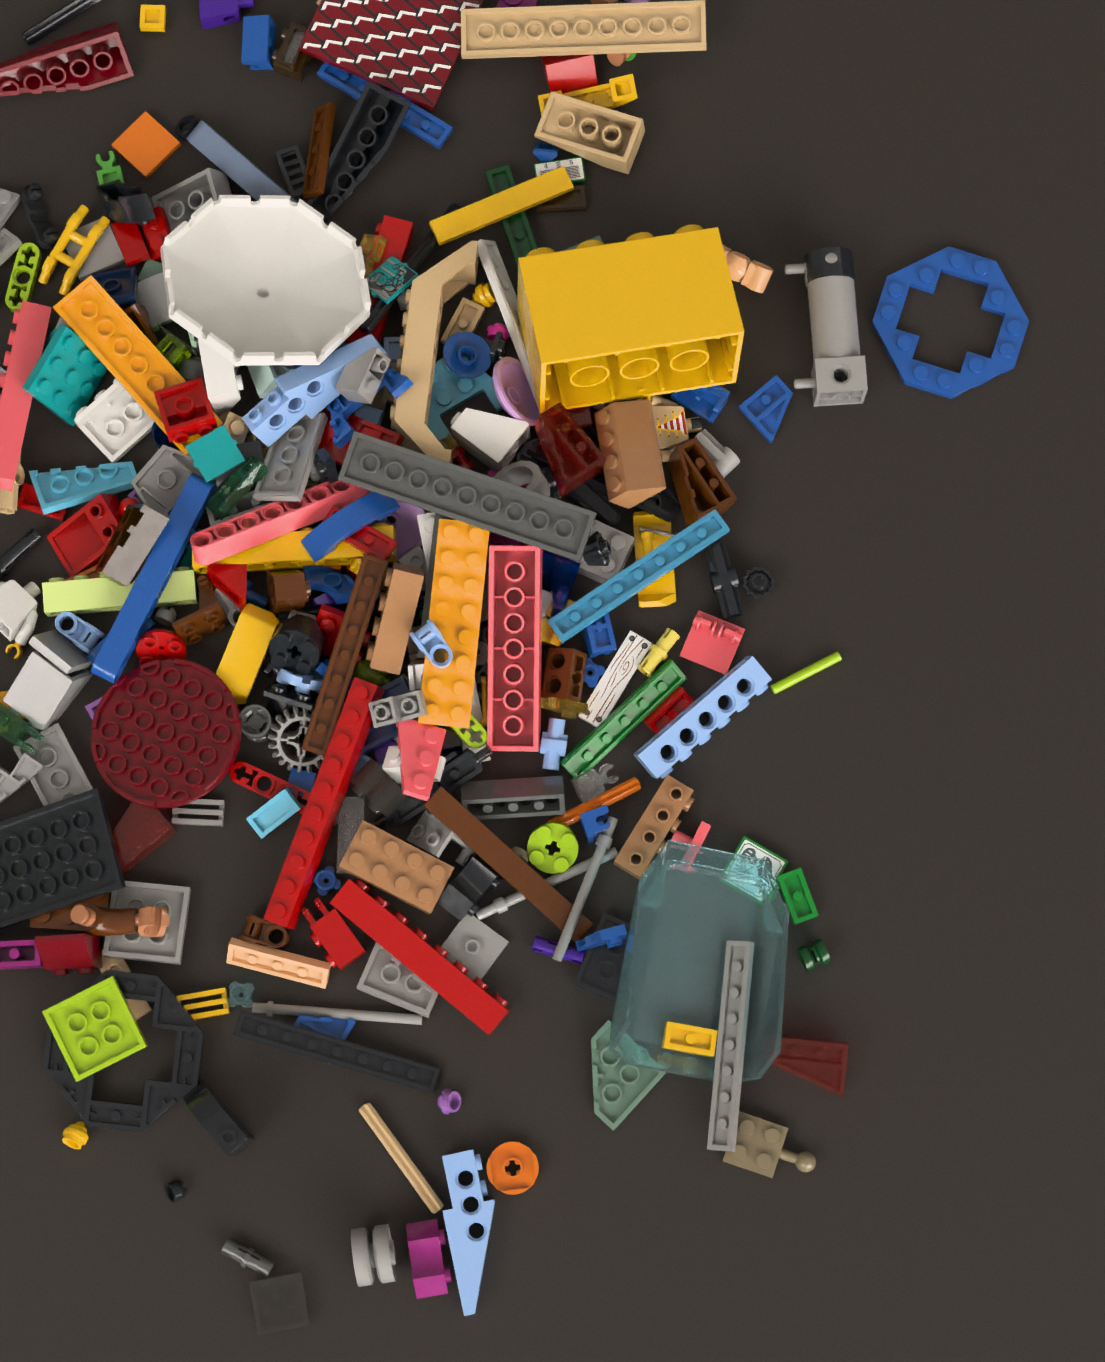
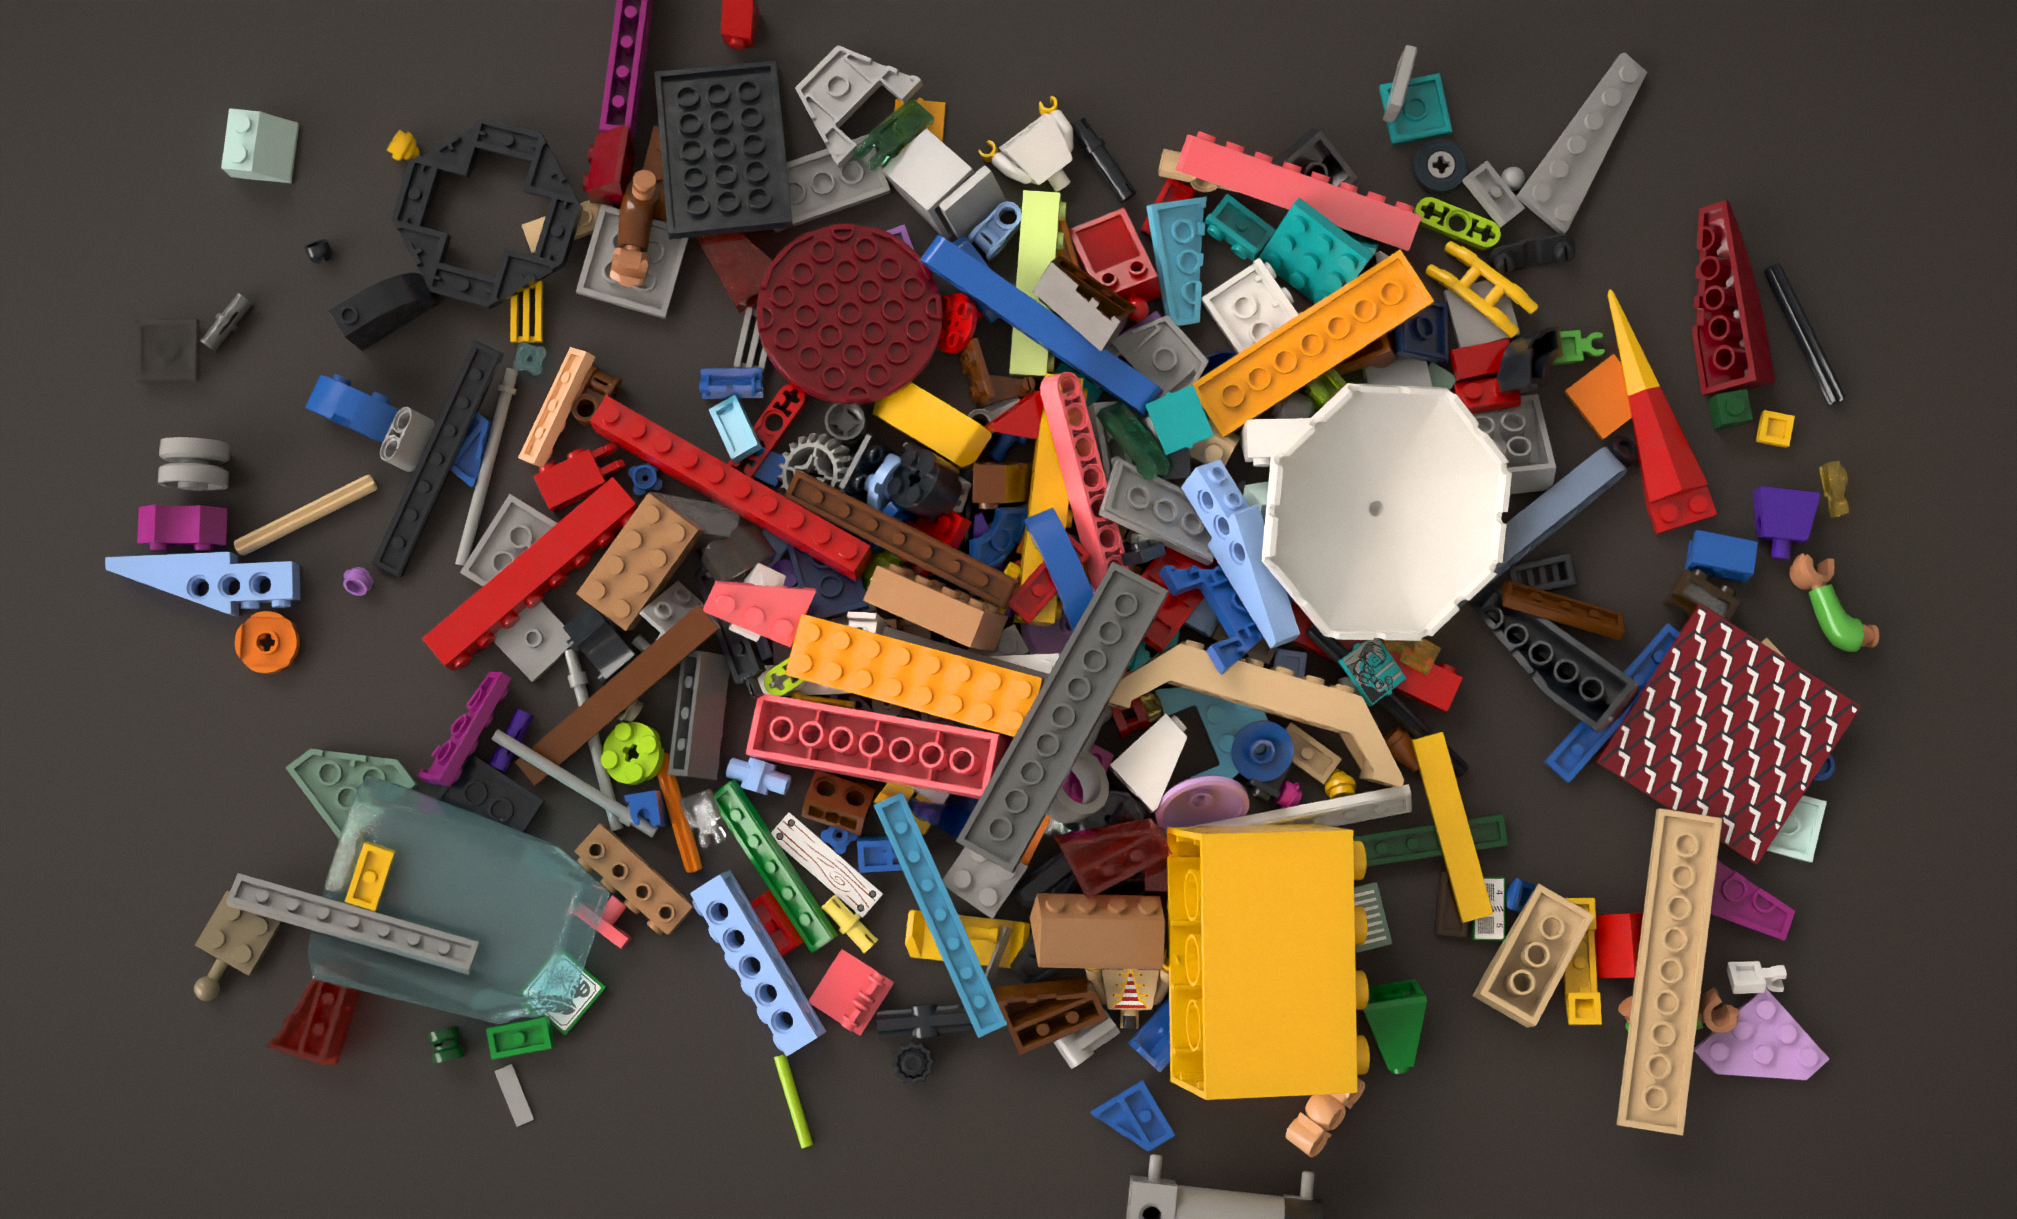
camera: 100 degrees right, 5 degrees up
lime plate [42,976,148,1082] -> none
red plate [154,377,218,444] -> none
light grey hinge [154,605,177,627] -> none
light grey slope [335,347,391,404] -> none
light grey slope [368,690,428,728] -> none
light blue piece [409,619,453,669] -> none
clear yellow plate [540,697,588,719] -> none
blue wing [575,924,627,952] -> none
black piece [583,531,611,566] -> none
none -> light aqua slope [221,108,299,184]
none -> blue brick [305,374,399,443]
none -> light grey beam [380,407,435,472]
none -> magenta wing [416,671,512,787]
none -> light grey window [494,1064,534,1127]
none -> blue hinge [699,367,764,399]
none -> teal bracket [1205,194,1276,261]
none -> green slope [1362,979,1427,1074]
none -> dark orange cone [1383,726,1419,772]
none -> red plate [1608,289,1717,535]
none -> dark green brick [1708,389,1753,431]

